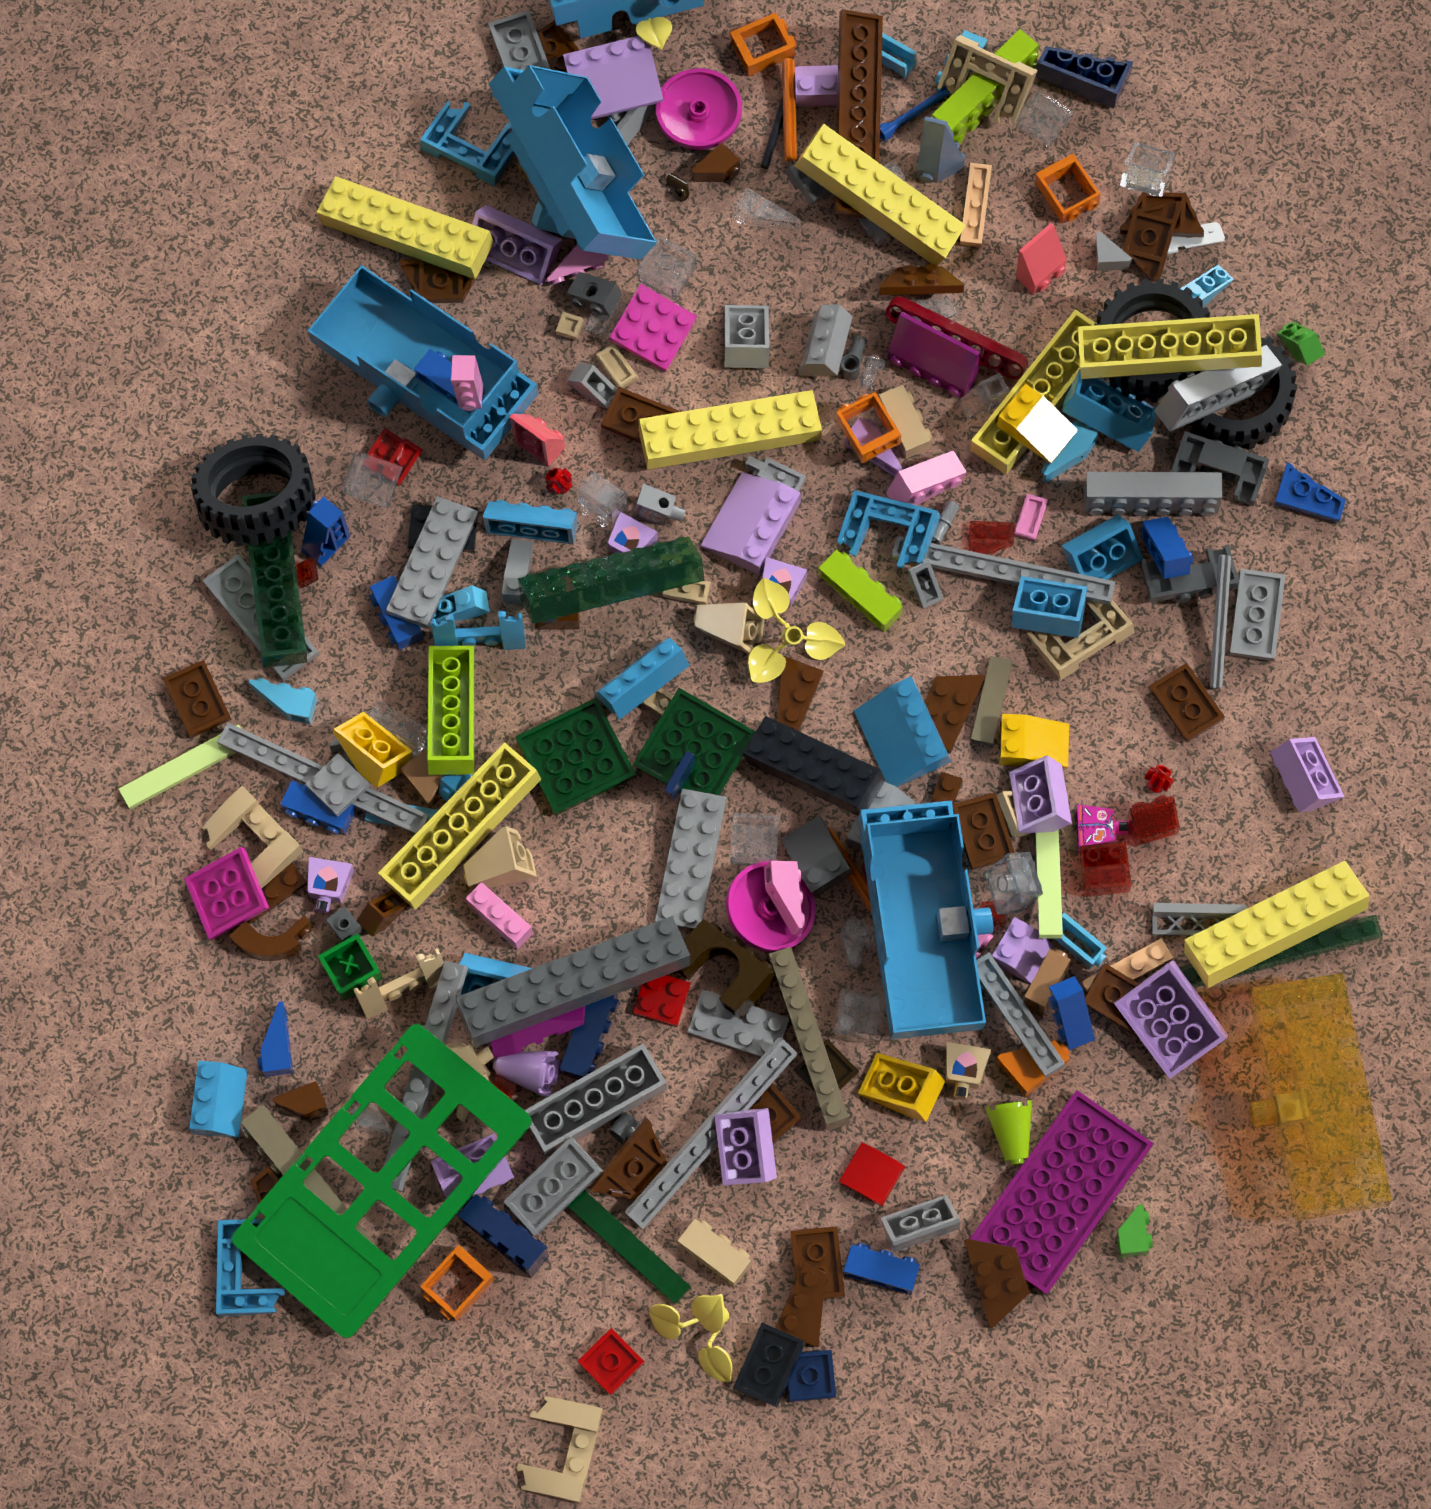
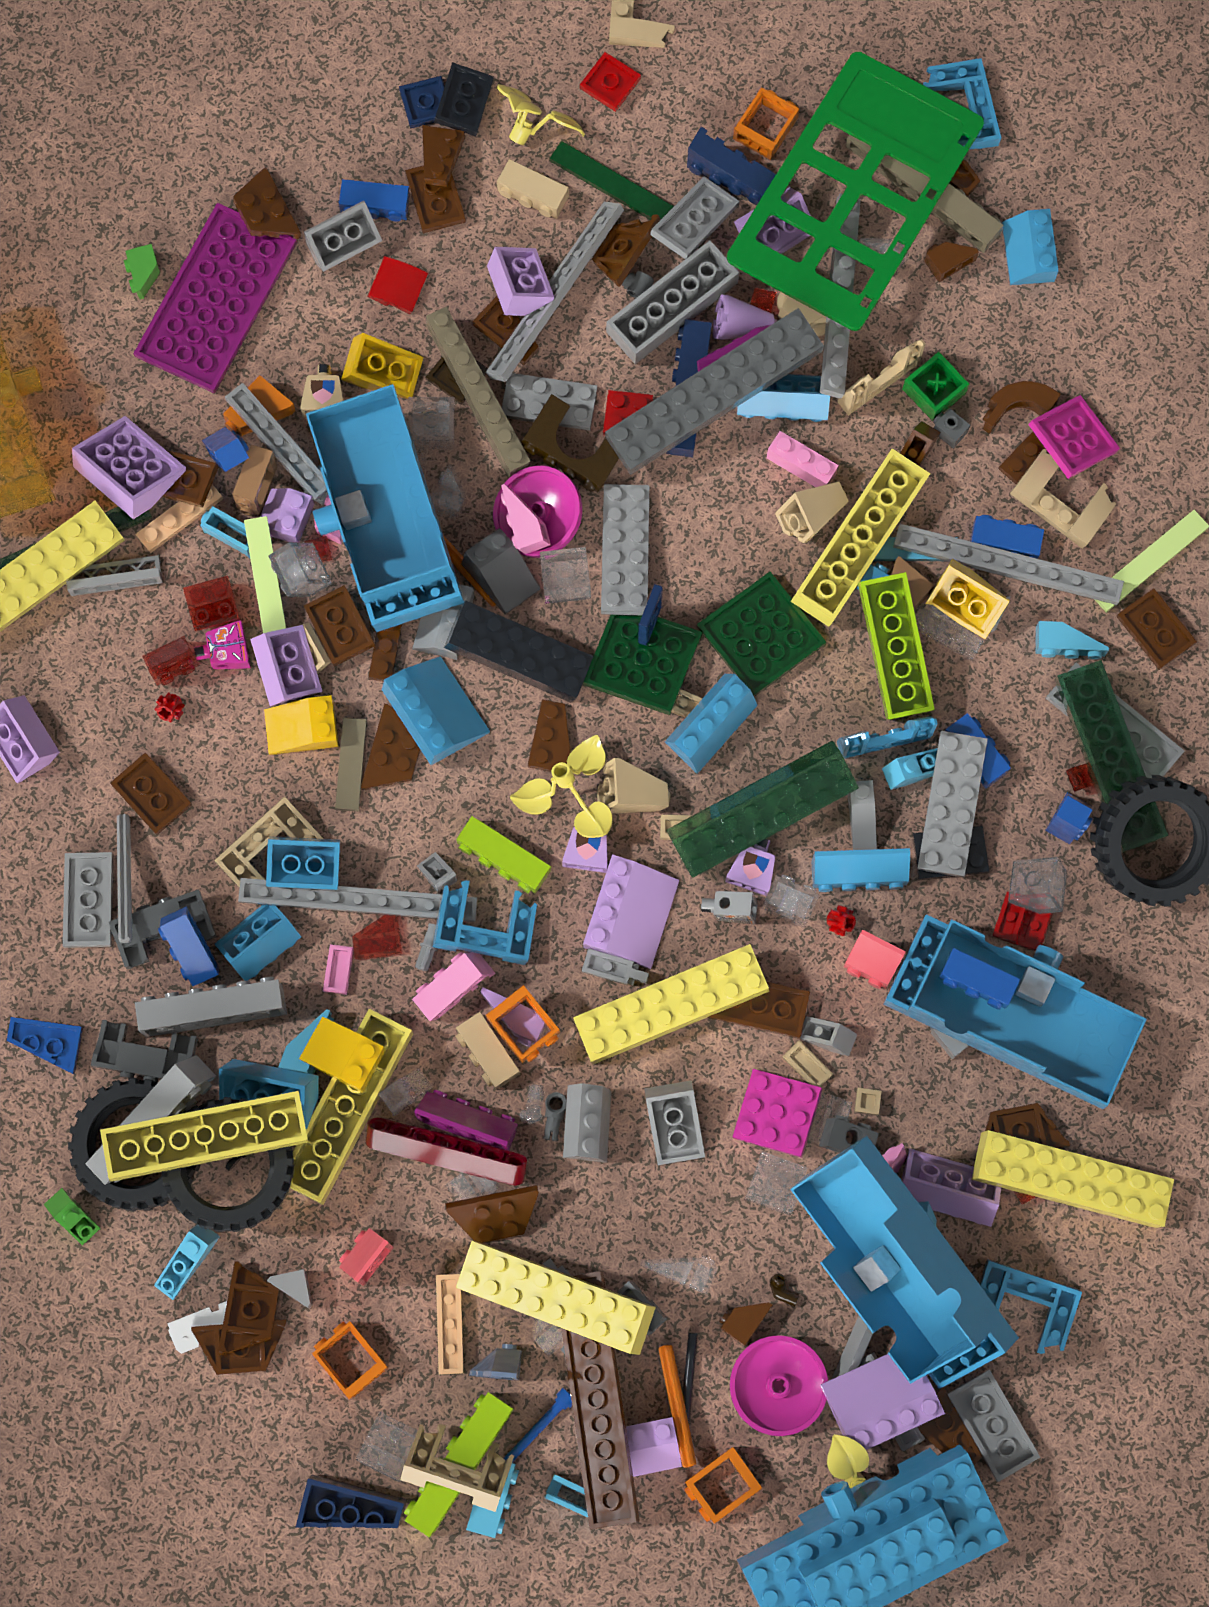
camera: 165 degrees right, 5 degrees up
blue slope [257,1001,293,1077] -> none
light grey plate [305,753,370,817] -> none
lavender torso [308,857,354,913] -> none
bright pink brick [451,355,483,411] -> none
lime cone [985,1100,1032,1165] -> none
clear brick [1120,142,1176,197] -> none

